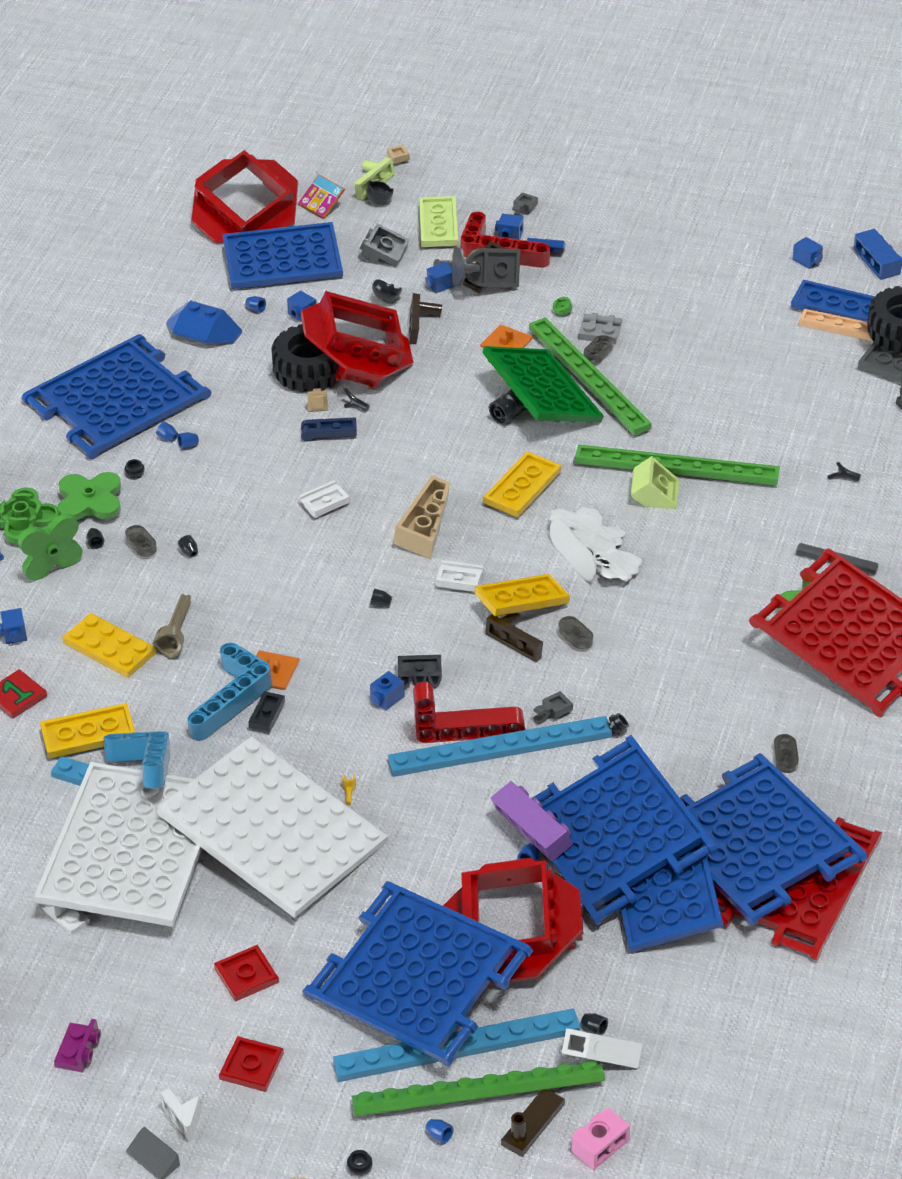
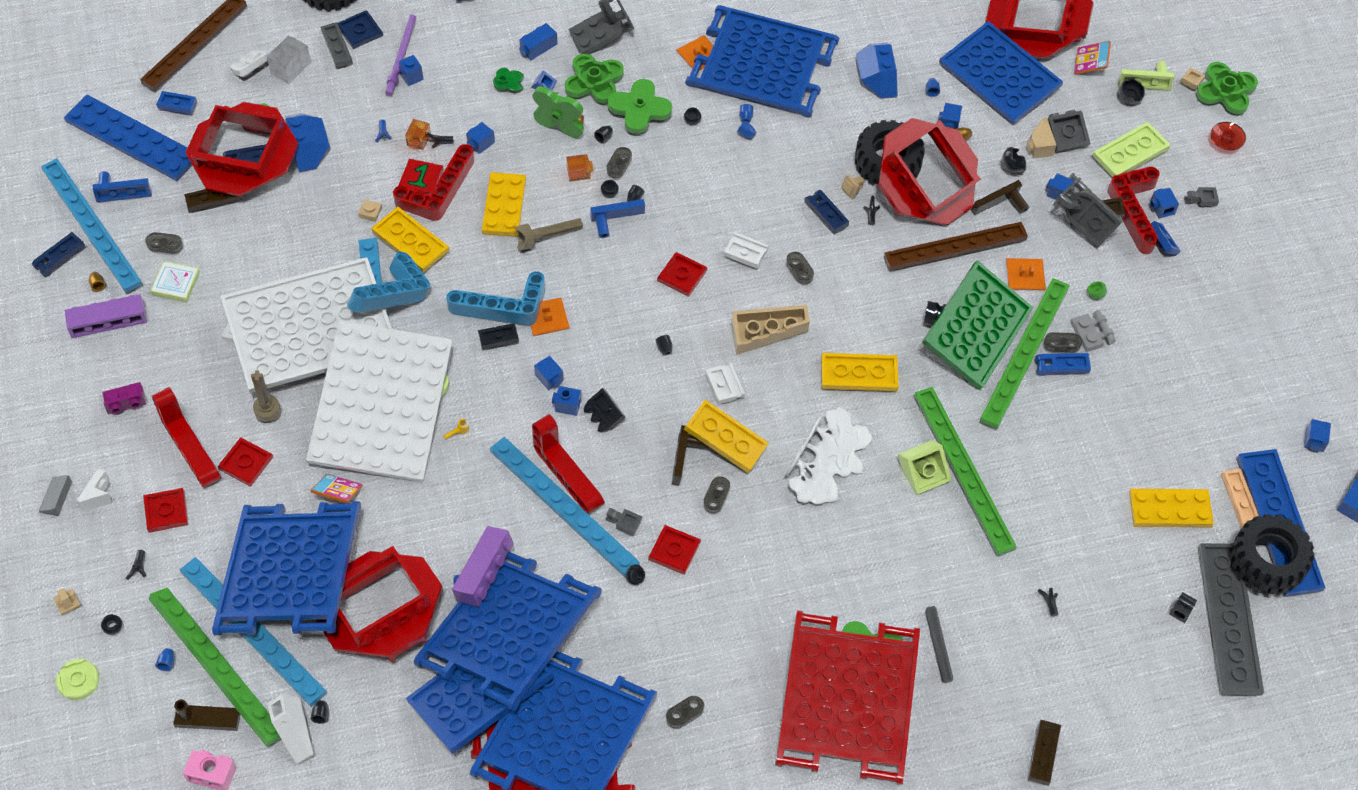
camera: 55 degrees right, 15 degrees up
none -> black bar [125,550,146,580]
none -> red beam [151,387,221,488]
none -> dark tan piece [251,370,281,422]
none -> piece [310,473,363,503]
none -> tan plate [358,199,382,222]
none -> red beam [393,144,474,221]
none -> blue brick [534,355,564,391]
none -> clear orange brick [566,154,593,182]
none -> blue piece [590,199,645,238]
none -> black plate [601,180,619,197]
none -> red tile [648,525,701,575]
none -> red tile [657,252,708,297]
none -> orange piece [676,35,713,71]
none -> clear smoke plate [786,252,814,284]
none -> reddish brown plate [884,222,1028,271]
none -> tan slope [1027,118,1056,159]
none -> blue plate [1035,353,1091,376]
none -> yellow plate [1129,488,1214,528]
none -> bright green plant [1197,62,1258,114]
none -> clear red dish [1210,122,1246,151]

